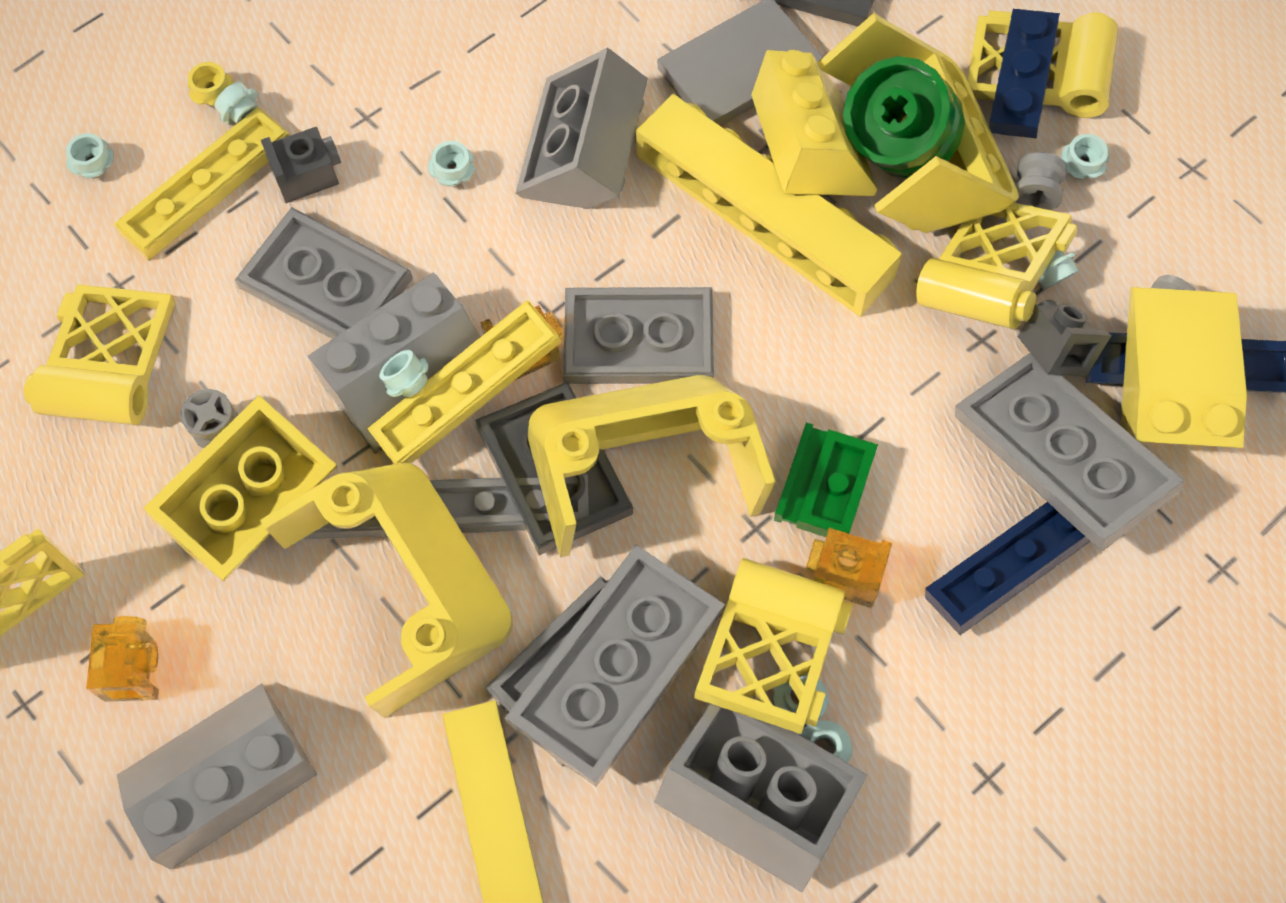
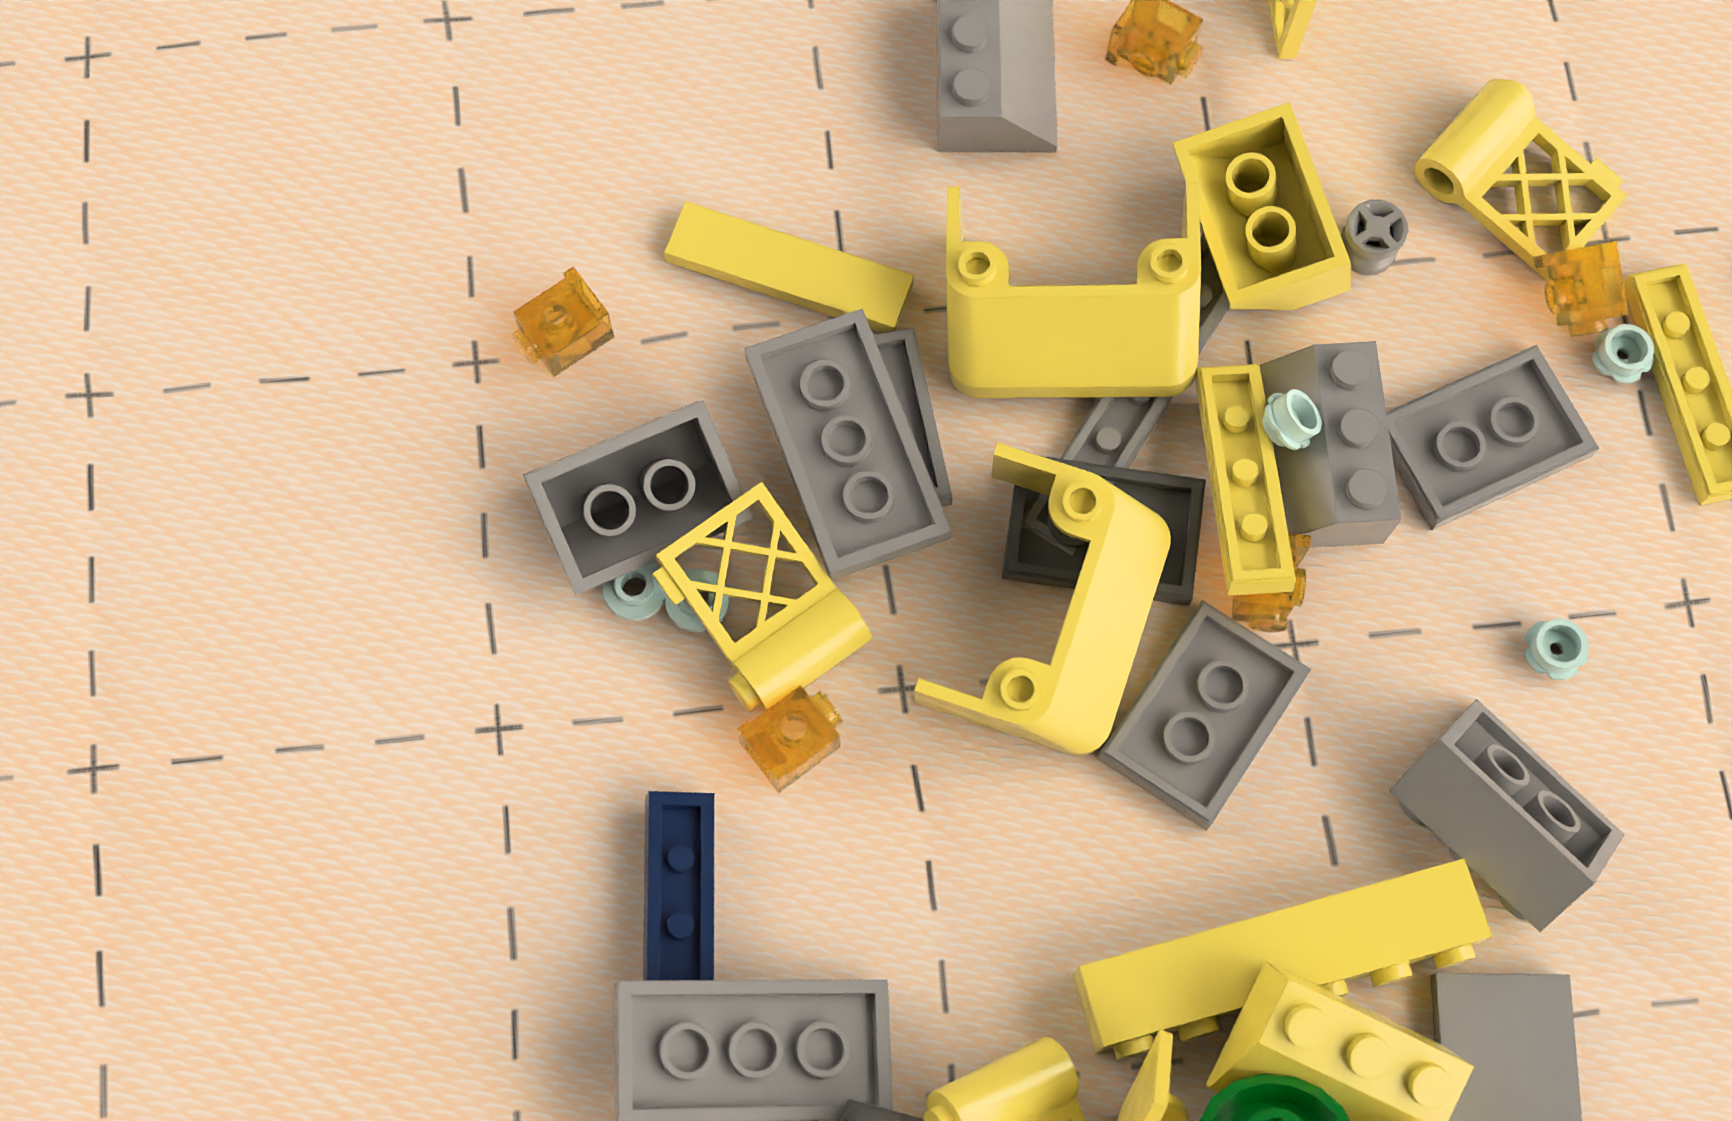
camera: 120 degrees right, 5 degrees up
dark grey brick [261,126,341,203] -> none
green plate [774,422,878,544] -> none
none -> clear yellow brick [1533,241,1629,337]
none -> light aqua plate [1592,324,1654,384]

